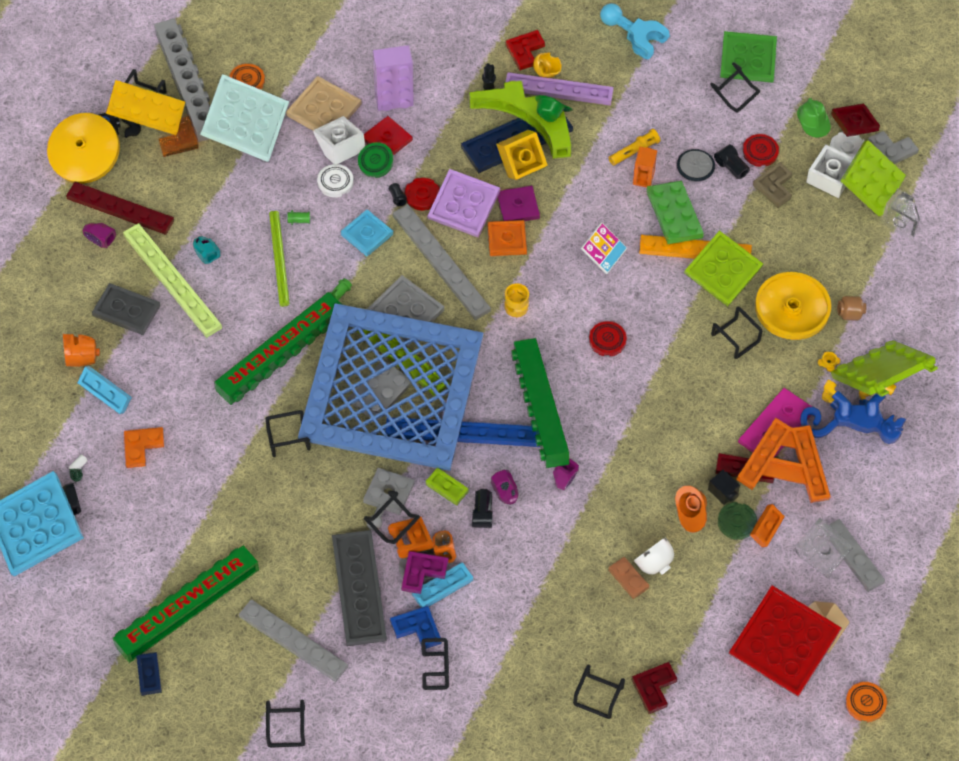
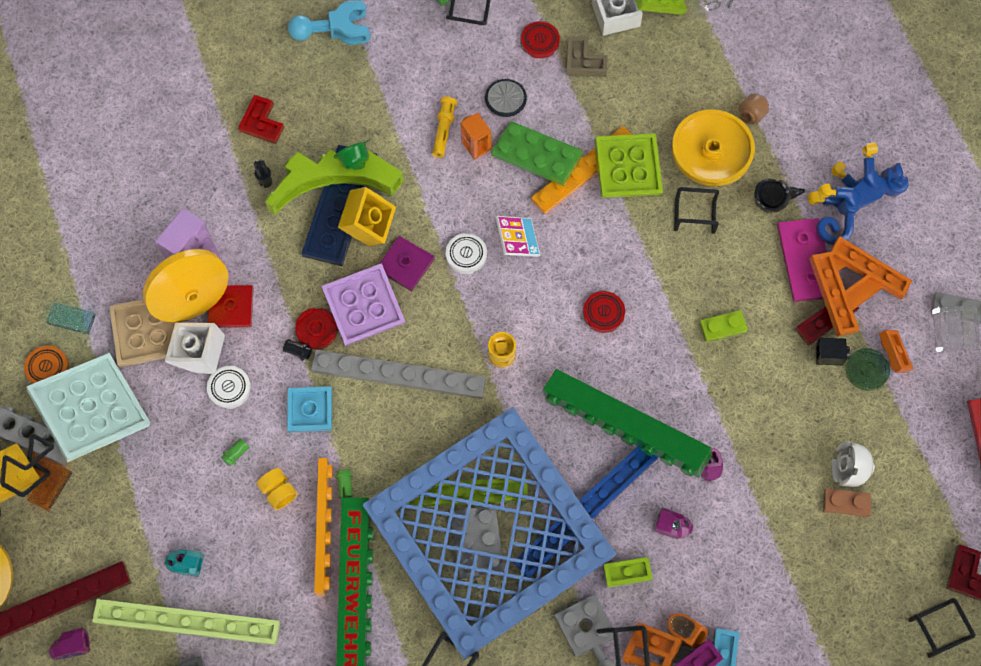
camera: 45 degrees left, 10 degrees up
lime axle [269,211,290,307] -> none
green tile [358,142,394,178] -> none
light grey plate [367,276,444,347] -> none
black piece [472,489,493,528] -> none
orange plate [487,220,527,256] -> none
lavender plate [506,72,613,106] -> none
yellow hair [533,52,562,78] -> none
orange piece [675,486,707,532] -> none
black piece [714,144,750,179] -> none
yellow plate [818,351,840,372] -> none
lime plate [831,340,938,397] -> none
none -> black piece [0,434,54,497]
none -> clear light blue plate [46,302,96,335]
none -> yellow dish [143,249,229,322]
none -> yellow wheel [256,468,298,510]
none -> light orange plate [314,458,333,597]
none -> white tile [445,233,487,274]
none -> lime plate [699,310,748,342]
none -> black hair [754,178,805,213]

